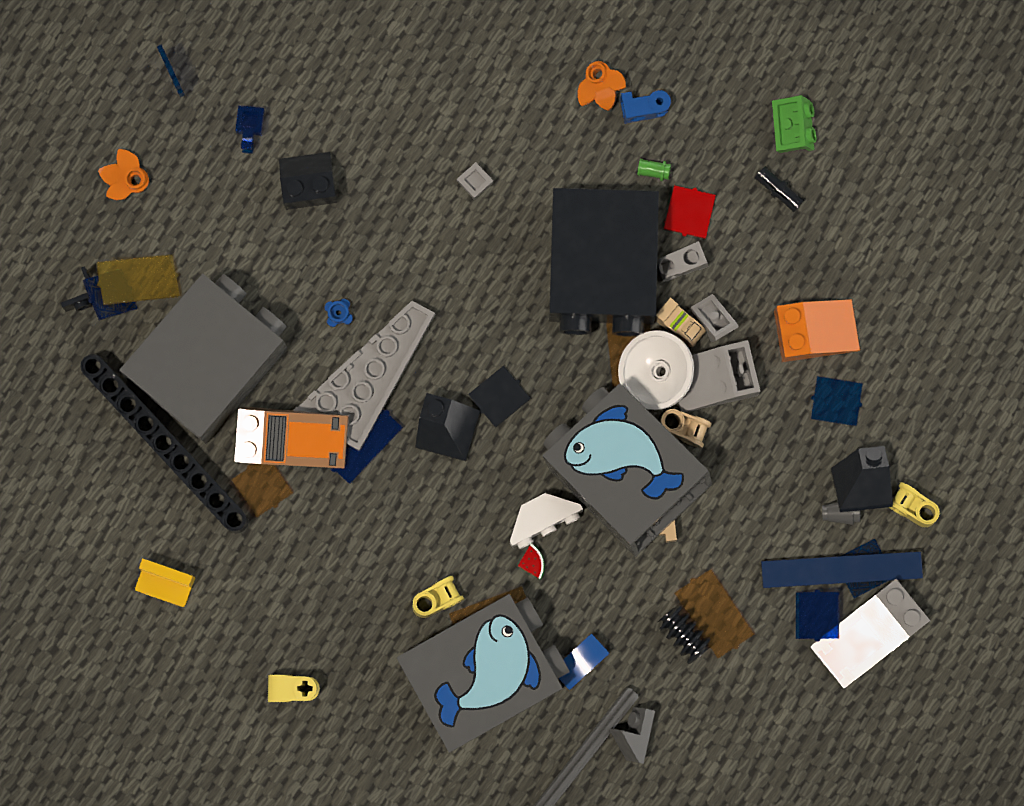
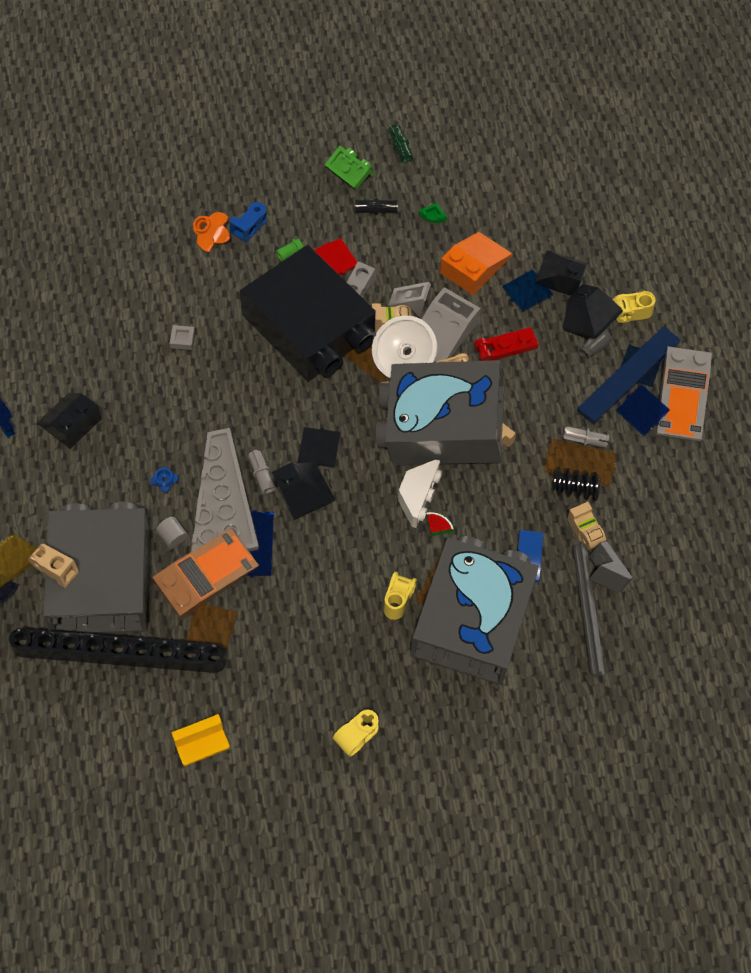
camera: 45 degrees left, 20 degrees down
none -> tan leg [28,544,79,588]
none -> light grey brick [156,517,189,550]
none -> light grey axle [248,450,276,495]
none -> clear green pin [388,124,414,163]
none -> green tile [418,203,447,223]
none -> red plate [474,327,539,361]
none -> black slope [535,250,587,295]
none -> light grey axle [563,426,609,449]
none -> tan leg [567,502,606,551]

